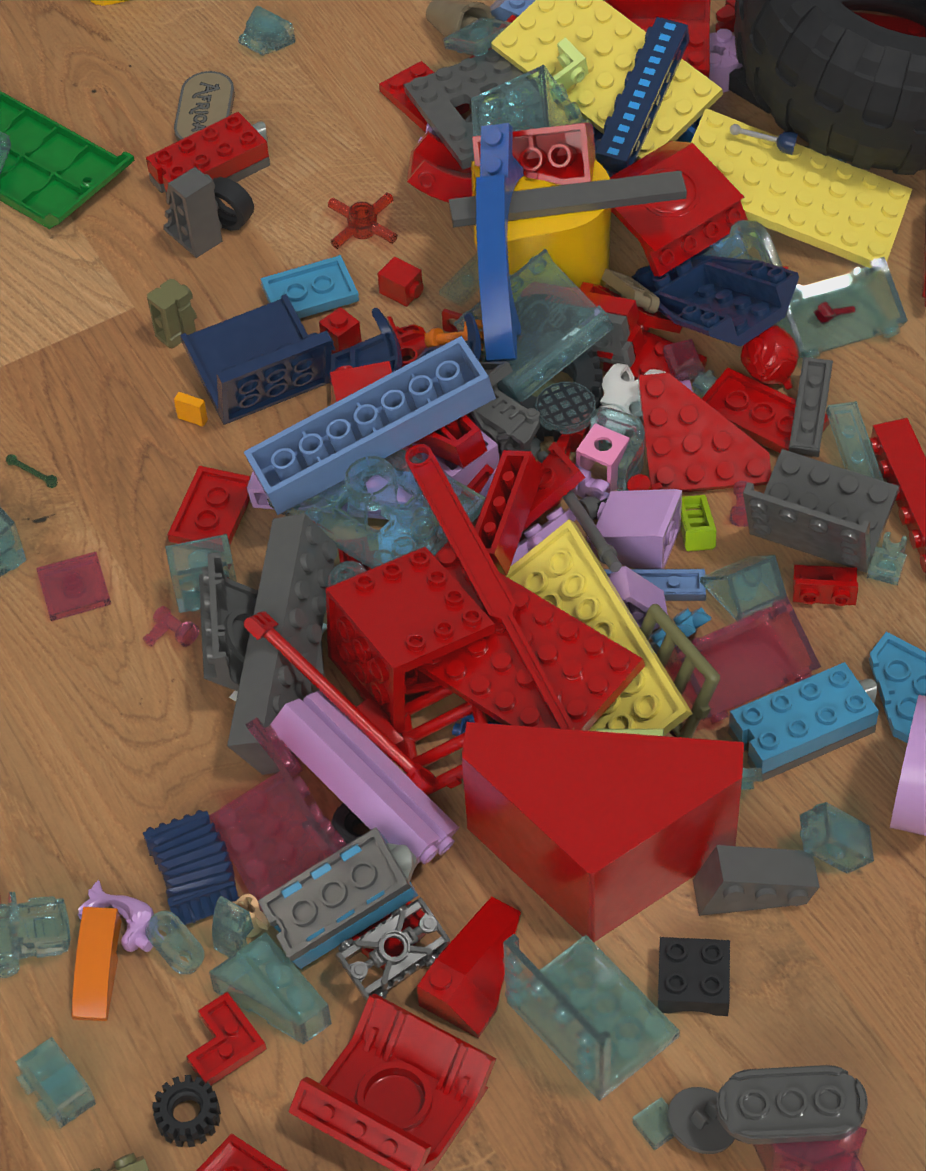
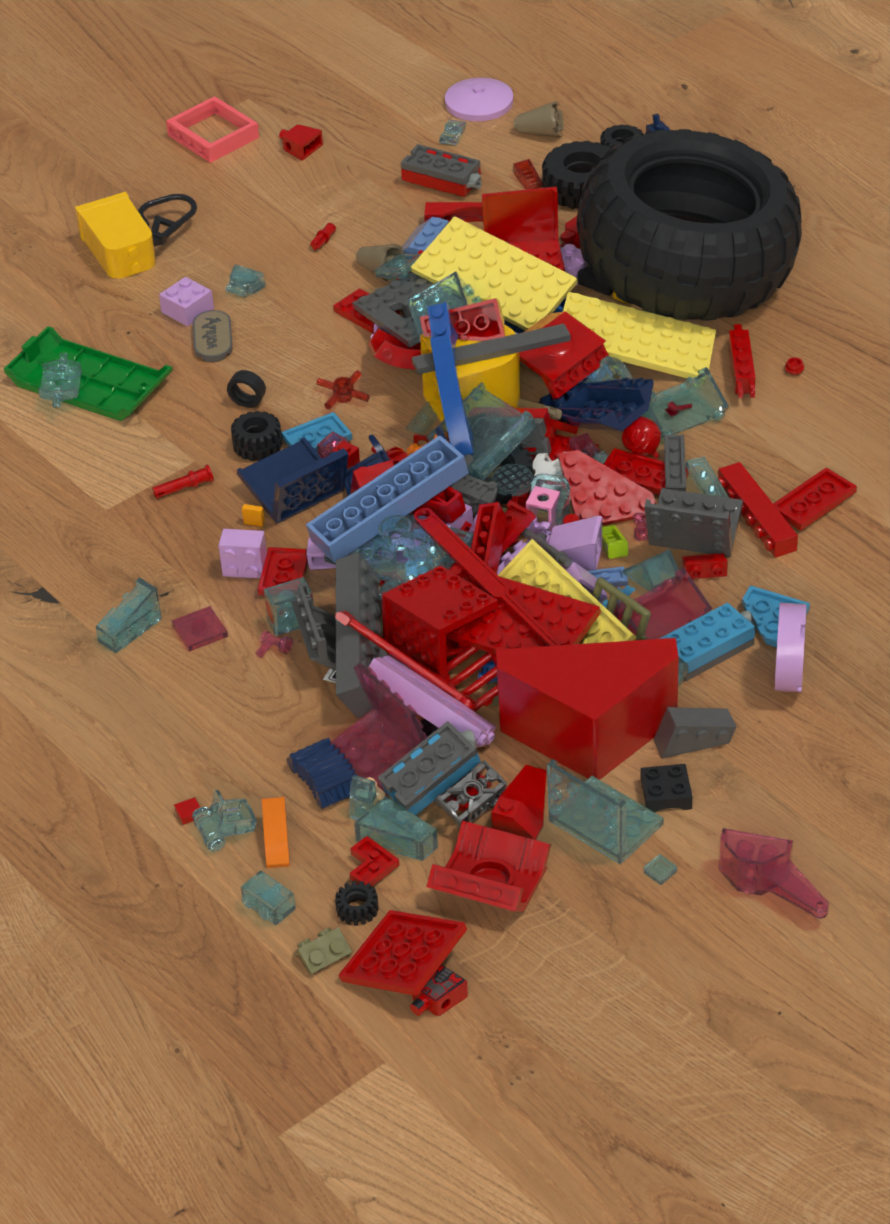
camera: 10 degrees left, 10 degrees down
clear green hinge [6,454,58,488] -> none
lavender animal [78,880,157,952] -> none
red piece [146,112,270,198] -> none
clear light blue plate [146,911,205,975] -> none
olive brick [147,279,197,348] -> none
dark grey wedge [163,167,223,258] -> none
red brick [377,256,424,307] -> none
yellowish green bracket [540,37,588,103] -> none
dark blue brick [595,17,690,173] -> none
dark grey piece [667,1087,735,1154] -> none
dark grey tile [716,1065,868,1144] -> none
hinge [730,124,798,155] -> none
clear light blue brick [799,802,874,874] -> none
clear light blue plate [867,531,907,586] -> none
none -> red pin [152,464,214,499]
none -> lavender brick [159,277,214,327]
none -> lavender brick [218,529,267,578]
none -> black tyre [231,411,282,461]
none -> clear pink bracket [317,432,348,459]

